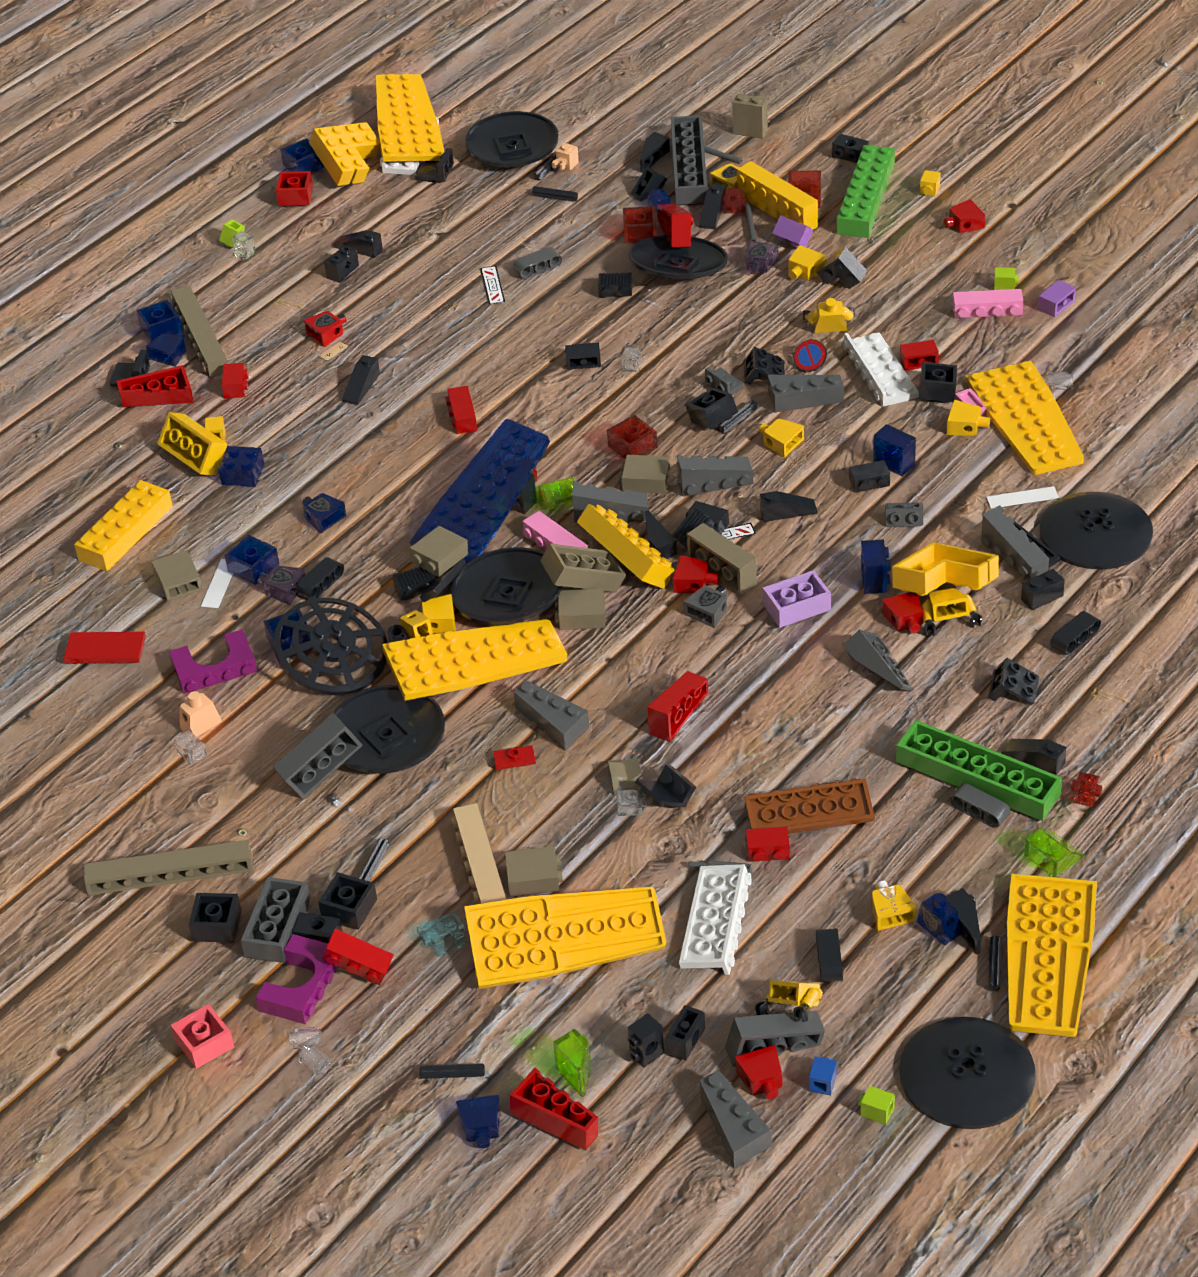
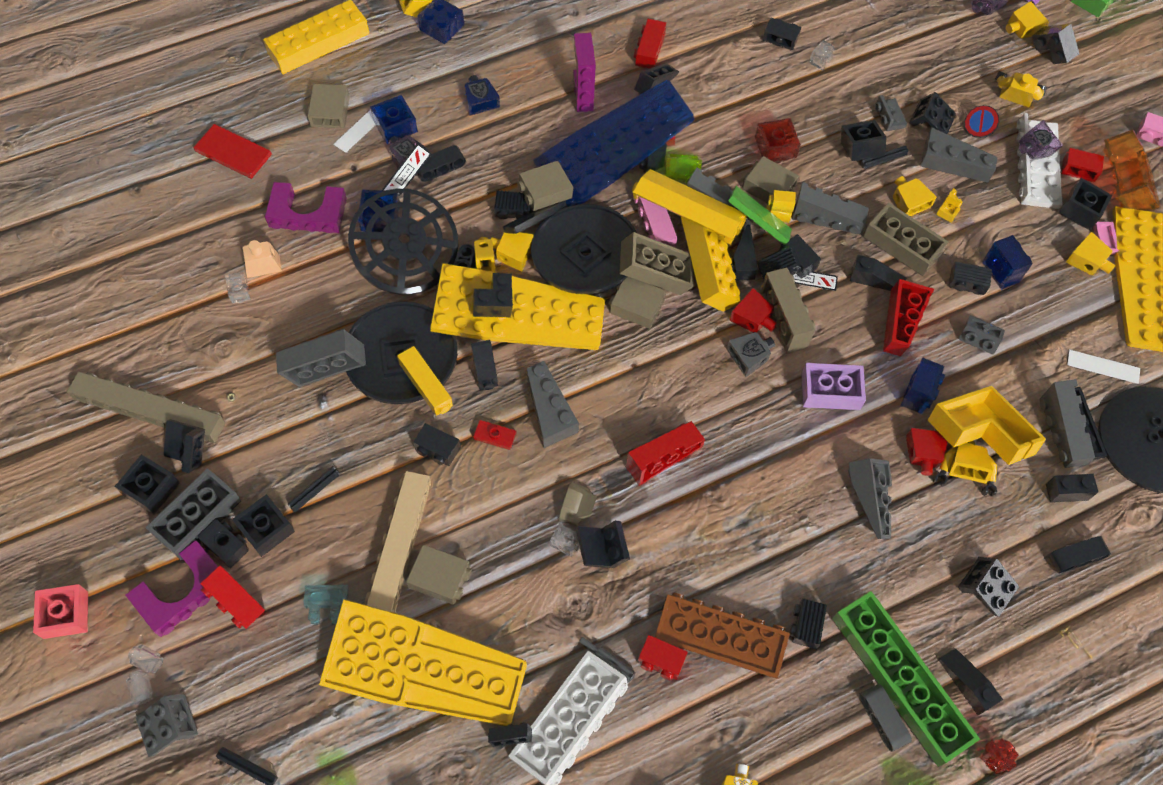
camera: 20 degrees right, 20 degrees up
none -> dark grey bracket [136,694,198,757]
none -> black bracket [163,419,205,473]
none -> white sticker [380,143,432,204]
none -> yellow brick [397,346,453,416]
none -> black brick [413,423,461,466]
none -> black slope [471,340,498,390]
none -> black brick [473,273,513,318]
none -> black piece [488,723,532,747]
none -> magenta arch [573,33,596,112]
none -> yellow panel [632,169,747,245]
none -> black slope [634,63,679,98]
none -> bright green tile [728,186,792,245]
none -> yellow brick [766,190,796,223]
none -> black brick [790,598,827,649]
none -> dark tan brick [864,202,949,276]
none -> red wedge [883,279,934,357]
none -> yellow slope [936,188,963,223]
none -> clear purple torso [1019,120,1063,160]
none -> clear orange windscreen [1103,129,1161,211]

